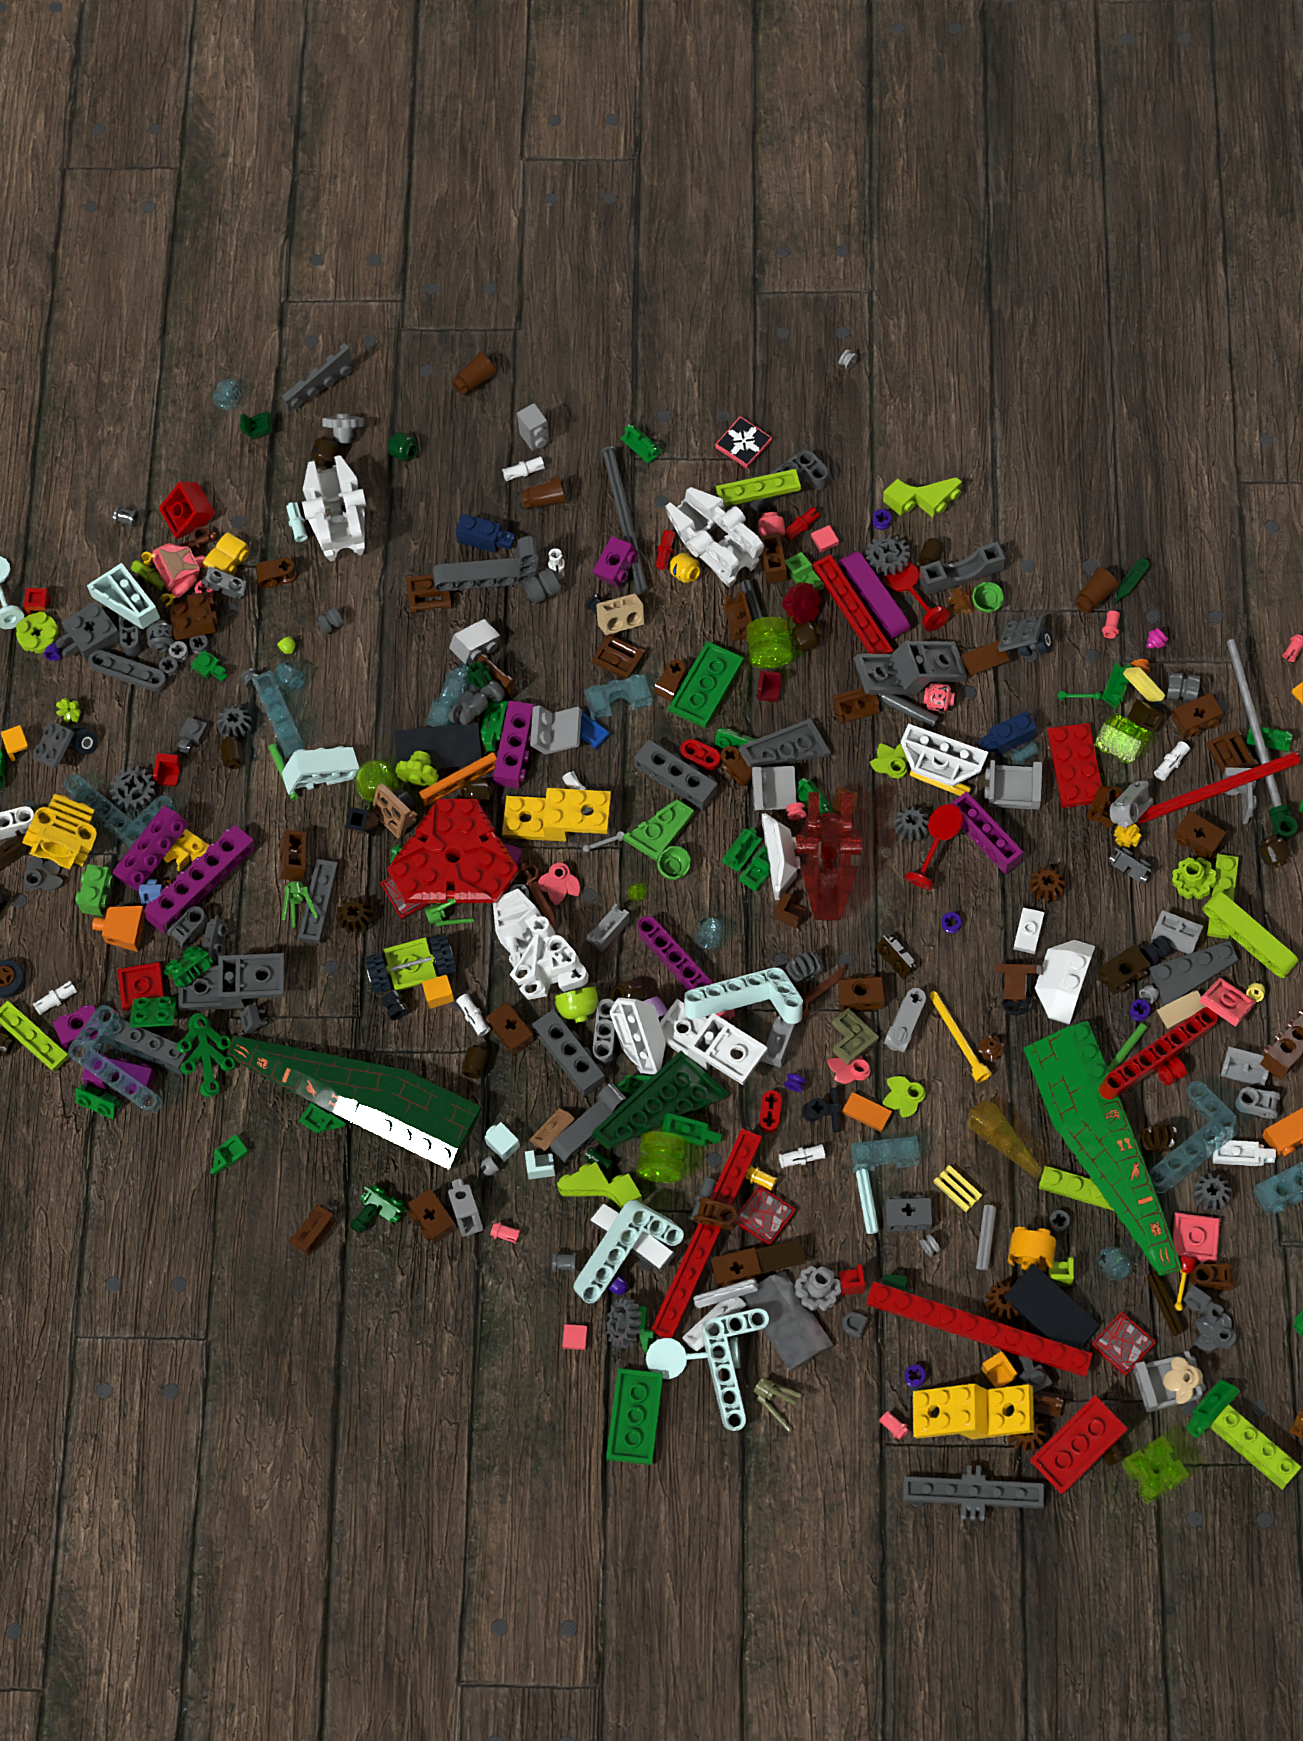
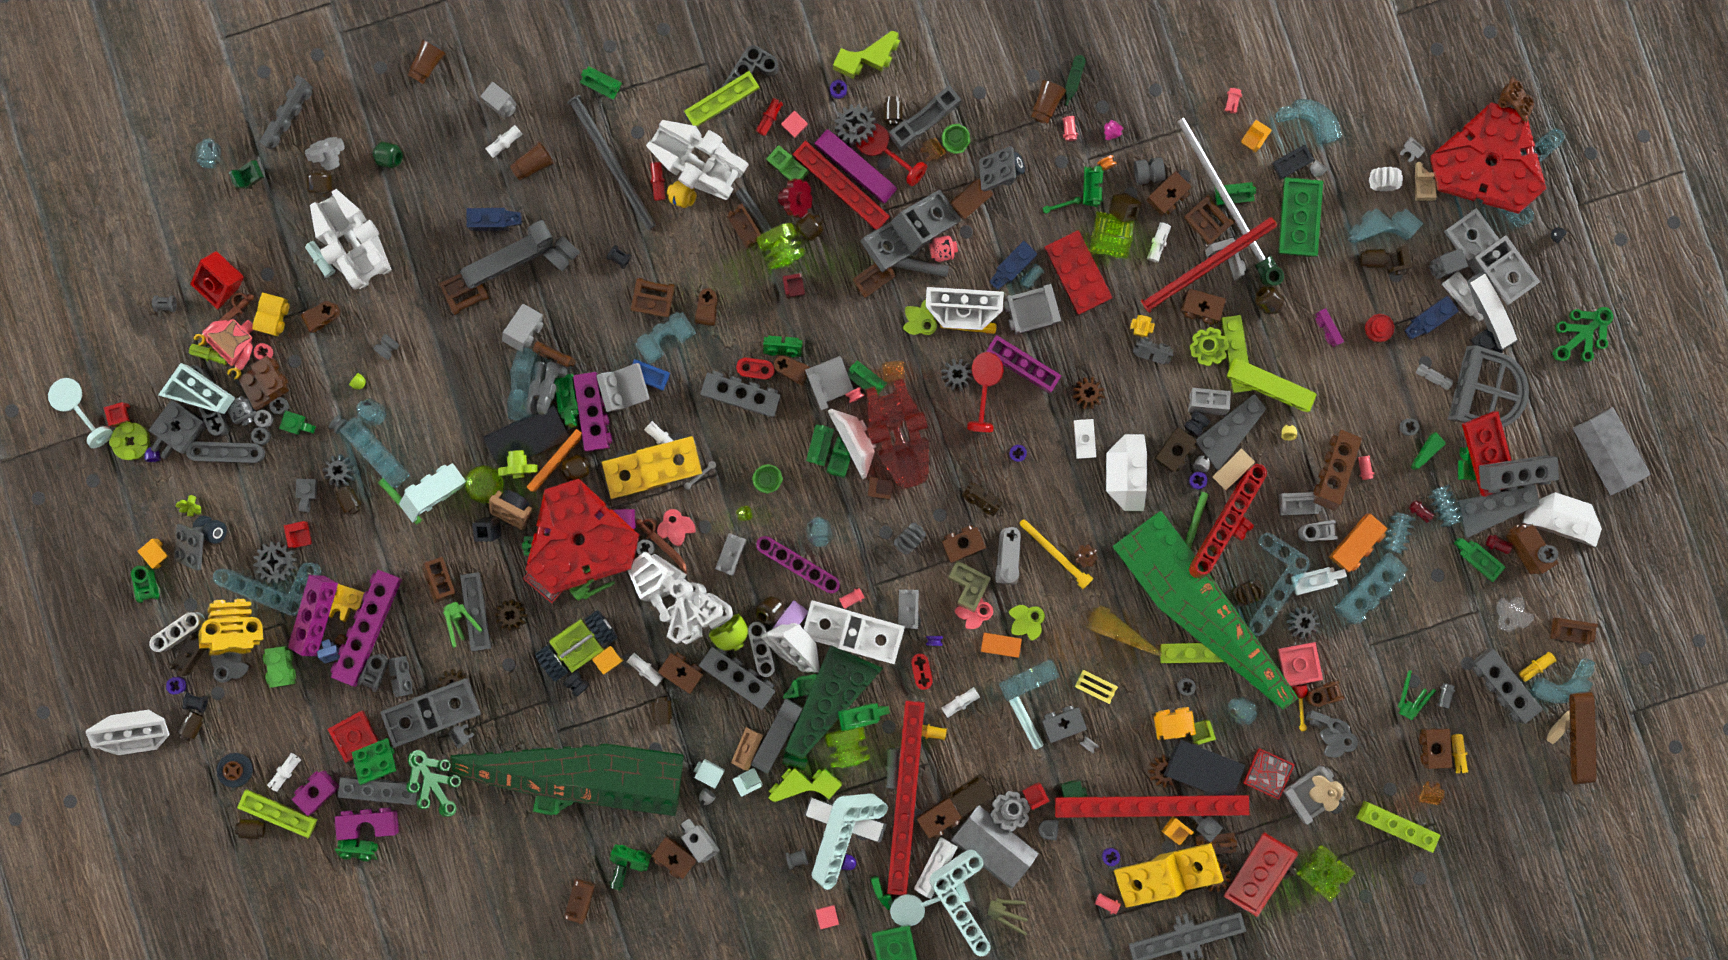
camera: 25 degrees left, 20 degrees up
clear light blue beam [68,1005,162,1113] -> none
orange torso [92,906,146,952] -> none
green hinge [162,945,214,989] -> none
dark grey hinge [201,566,246,599] -> none
green slope [210,1134,250,1176] -> none
dark green gear [465,662,492,688] -> none
coral pin [490,1222,520,1244] -> none
white pin [548,549,565,580] -> none
magenta brick [592,536,638,588] -> none
tan brick [597,594,644,635] -> none
dark grey gear [606,1298,641,1348] -> none
bright green wing [622,799,694,862] -> none
green plate [668,641,744,729] -> none
light aqua beam [684,968,803,1024] -> none
reddish brown piece [693,1197,739,1230] -> none
light grey axle [694,1278,758,1308] -> none
tile [715,417,772,469] -> none
tile [737,1185,796,1246] -> none
dark grey wing [738,718,831,767] -> none
coral head [757,512,785,538] -> none
reddish brown brick [759,533,787,584] -> none
copper sword [801,964,847,1020] -> none
black piece [801,1088,842,1133] -> none
light grey axle [976,1205,996,1271] -> none
reddish brown piece [994,964,1043,1016] -> none
reddish brown piece [1088,786,1123,828] -> none
light grey piece [1110,781,1153,828] -> none
light yellow tile [1123,667,1165,702] -> none
dark brown axle [1147,1271,1184,1336] -> none
green hinge [1185,1380,1240,1438] -> none
coral tile [1199,978,1256,1027] -> none

